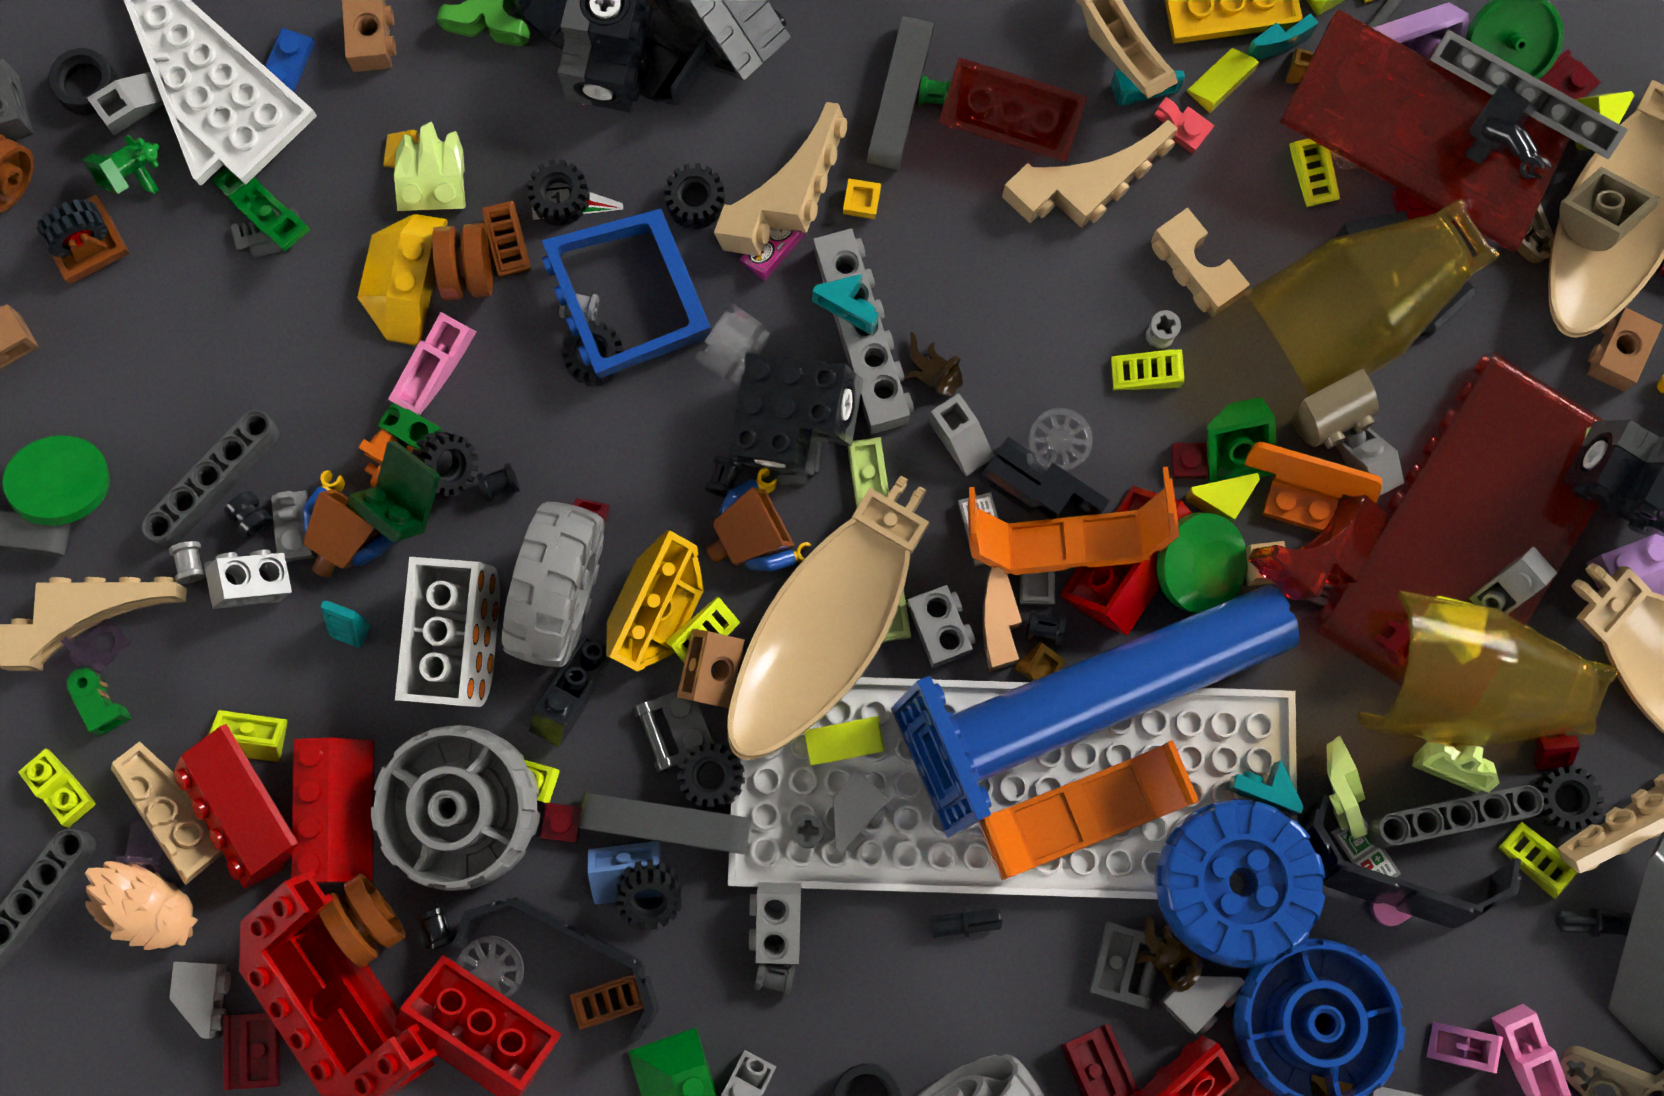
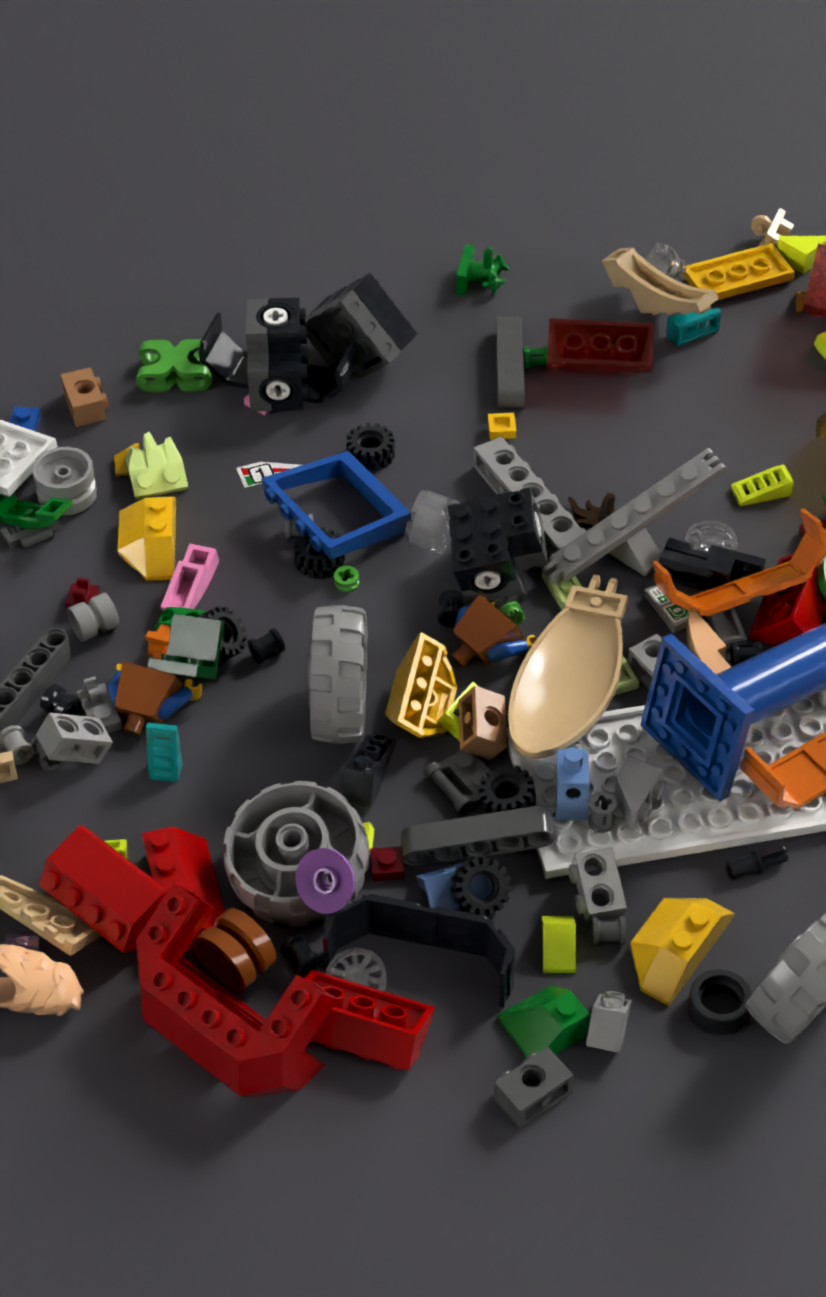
camera: 10 degrees left, 30 degrees down
light grey slope [169,962,231,1039] -> none
dark red plate [223,1013,280,1090] -> none
white brick [395,557,500,707] -> none
dark orange wheel [432,223,493,301] -> none
dark orange slope [481,201,532,278] -> none
black tyre [527,159,590,225] -> none
dark orange slope [570,974,645,1030] -> none
tan arch [714,102,847,256] -> none
slope [739,228,806,282] -> none
neon yellow slope [804,716,886,765] -> none
teal slope [812,274,879,335] -> none
tan arch [1002,120,1178,228] -> none
light grey bush [1146,310,1181,349] -> none
tan arch [1151,207,1250,318] -> none
coral plate [1154,97,1215,154] -> none
neon yellow slope [1186,48,1259,113] -> none
teal slope [1246,13,1319,60] -> none
none -> light grey wheel [33,447,97,516]
none -> dark red tile [65,578,101,611]
none -> light grey wheel [67,592,120,642]
none -> medium lavender dish [295,848,355,914]
none -> bright green bush [334,566,360,592]
none -> bright green bush [499,601,526,626]
none -> light grey hinge [542,448,727,584]
none -> neon yellow slope [542,916,576,973]
none -> medium blue torso [555,747,589,821]
none -> yellow wedge [630,898,734,1006]

